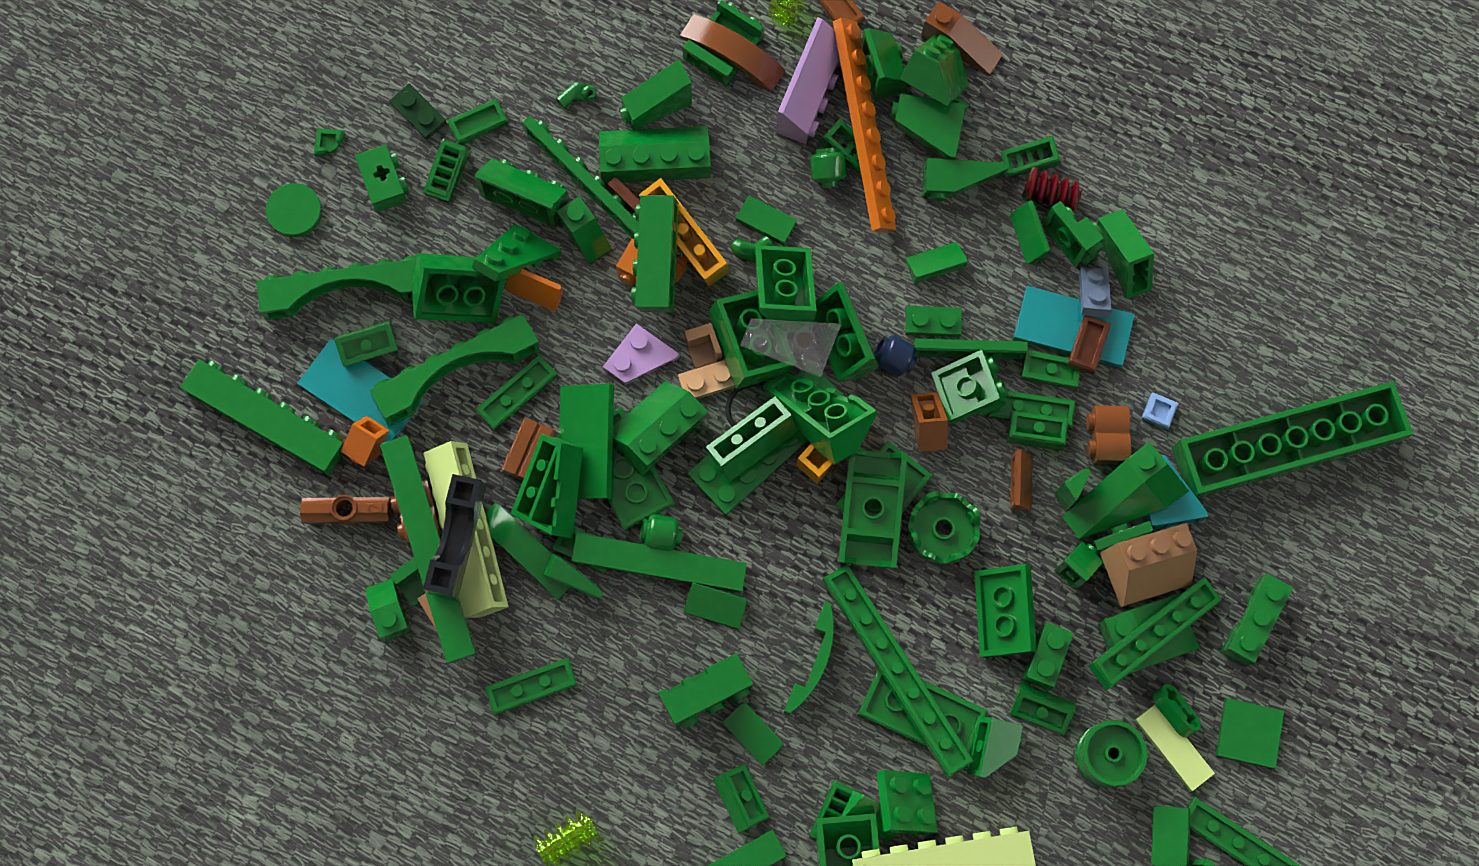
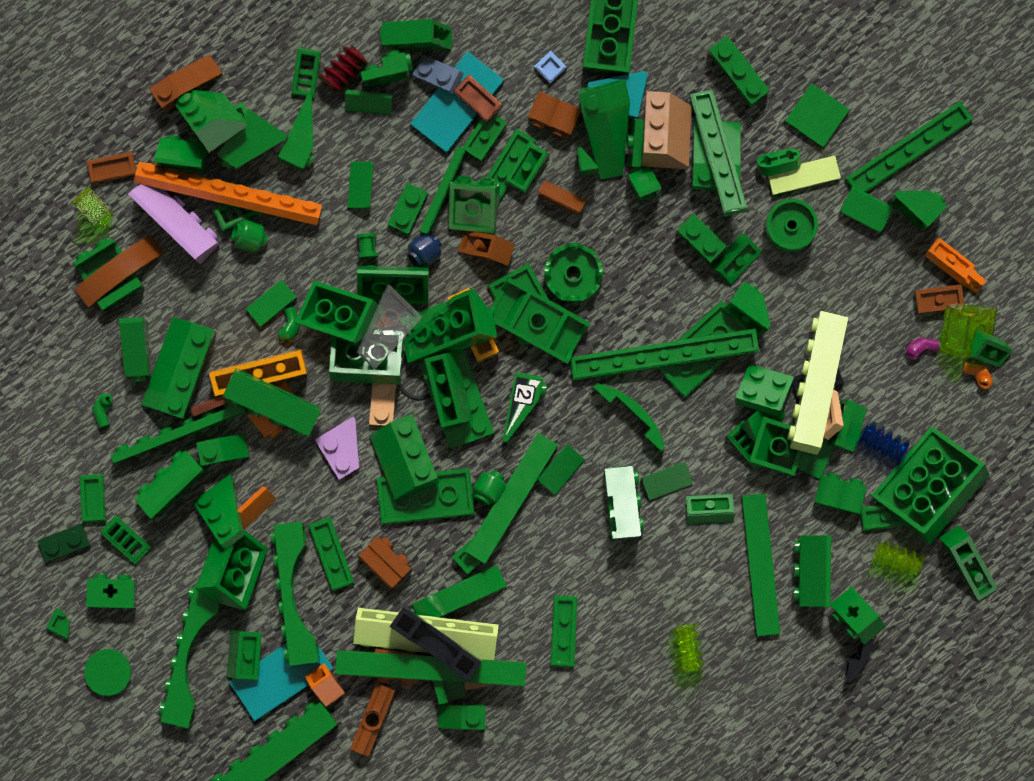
camera: 65 degrees left, 10 degrees up
green wedge [511,433,583,539] -> none
green slope [543,554,603,599] -> none
green tile [559,383,614,500] -> none
medium nougat panel [685,323,722,368] -> none
green plate [974,564,1037,658] -> none
none -> green bush [356,233,379,259]
none -> slope [502,372,547,443]

